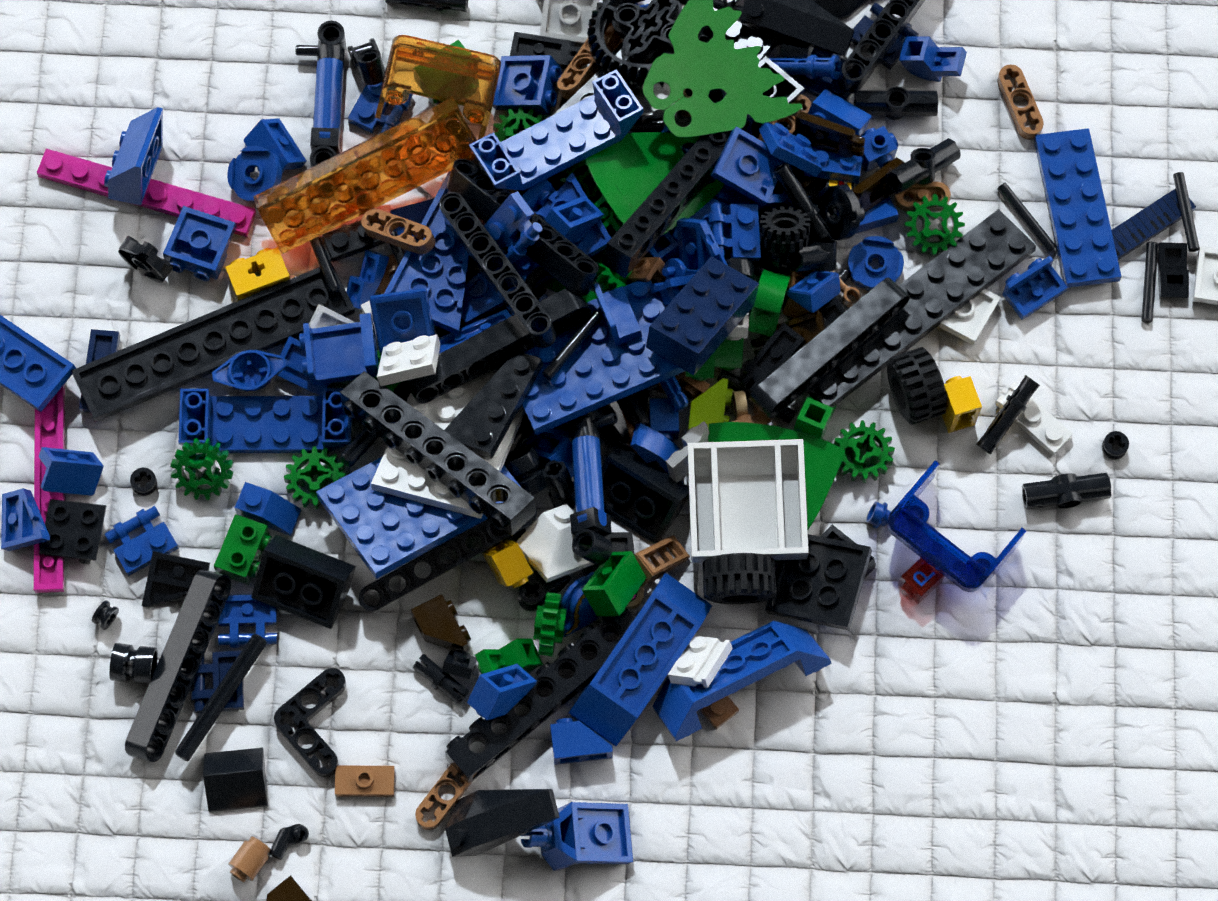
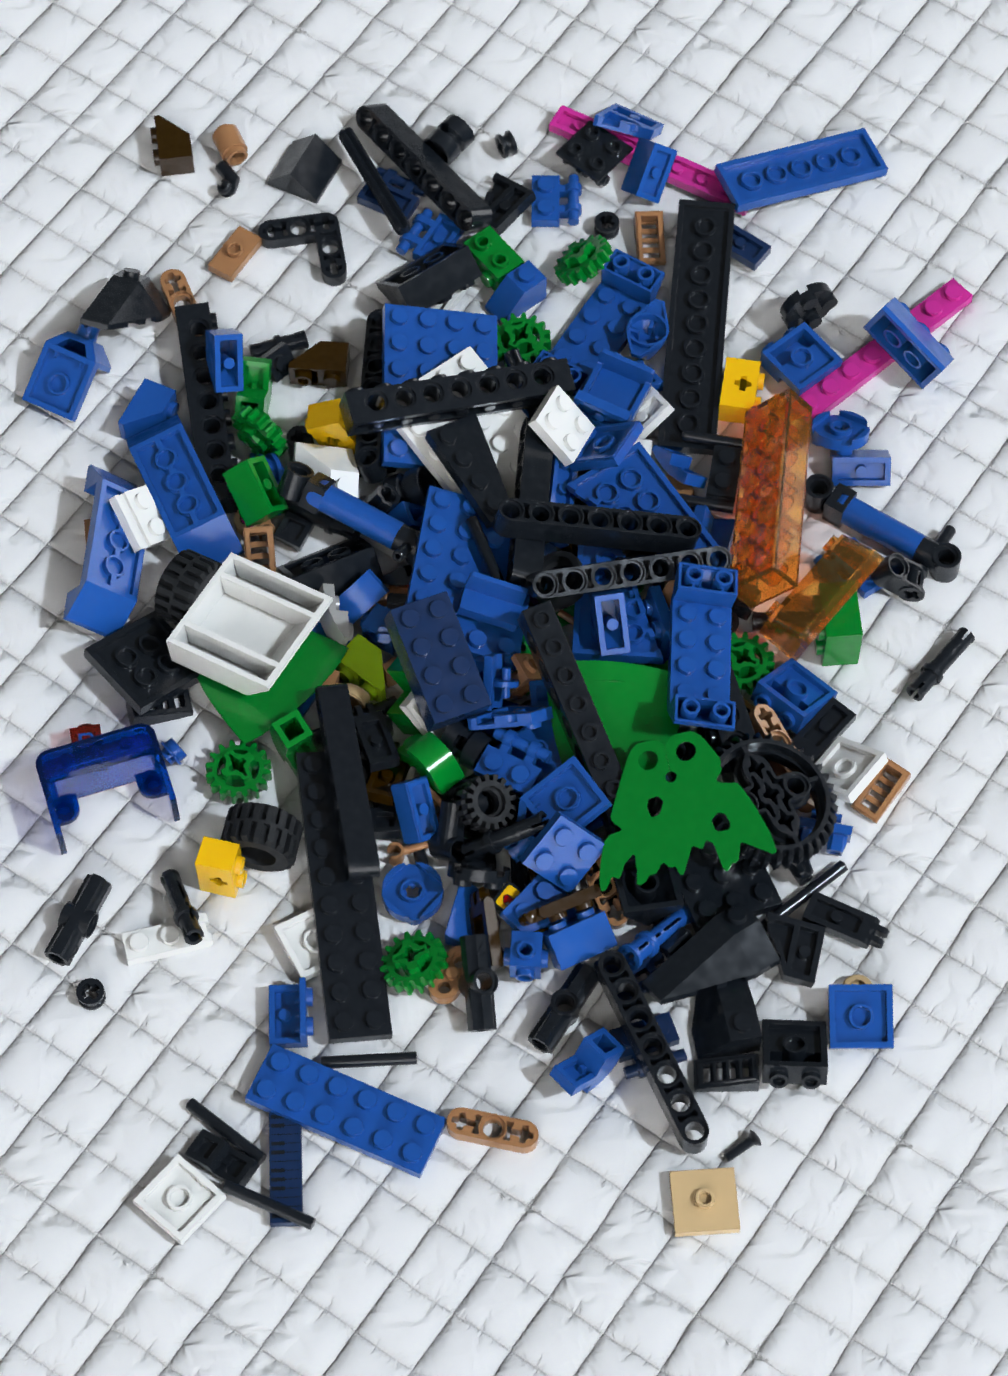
camera: 125 degrees right, 10 degrees down
medium nougat beam [361,209,435,254] -> none
blue plate [484,191,542,264] -> none
none -> medium nougat slope [633,211,666,266]

